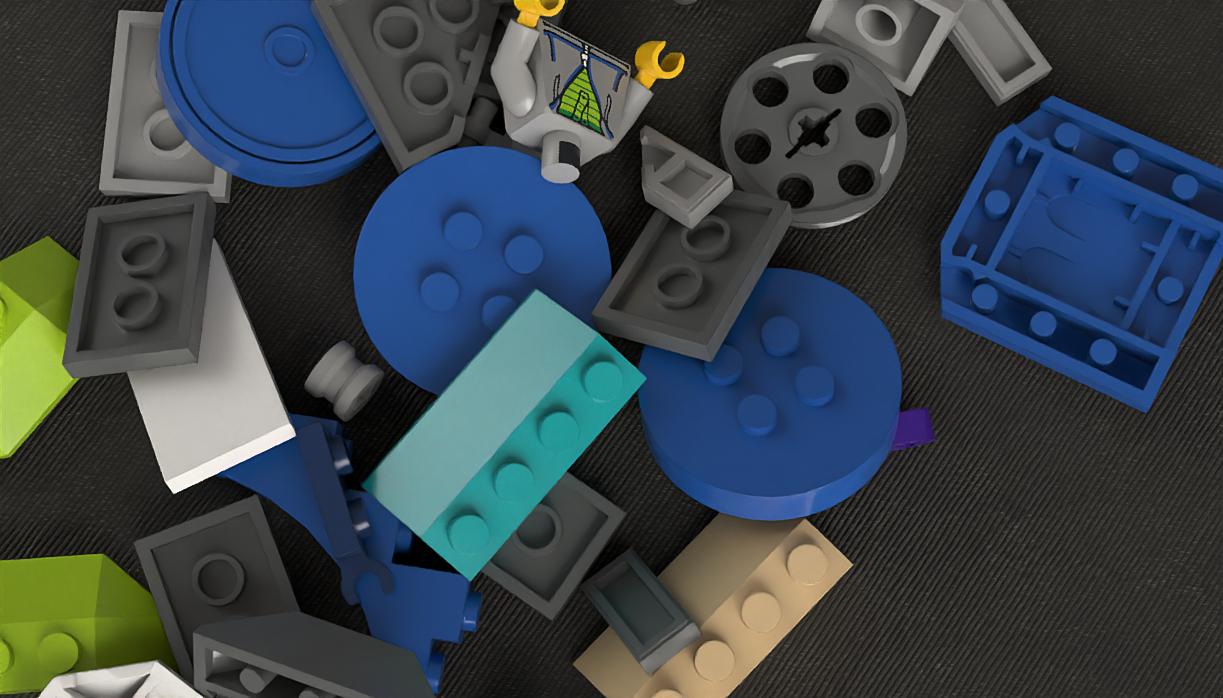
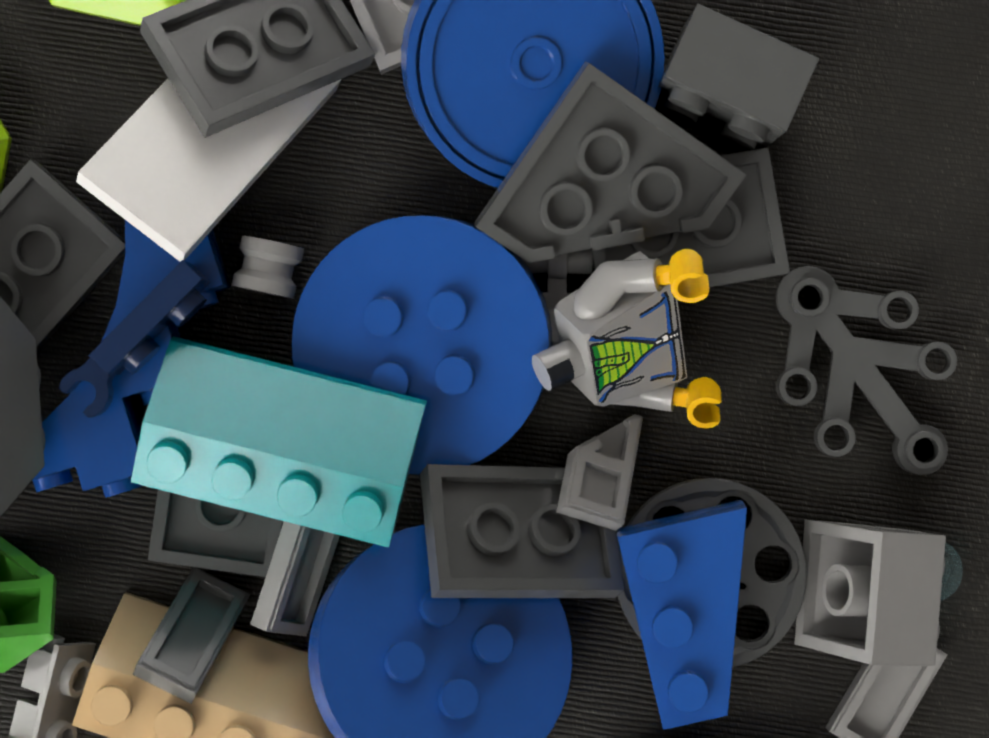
camera: 70 degrees right, 10 degrees up
none -> light grey tile [250,521,340,636]
none -> blue wedge [617,500,747,730]

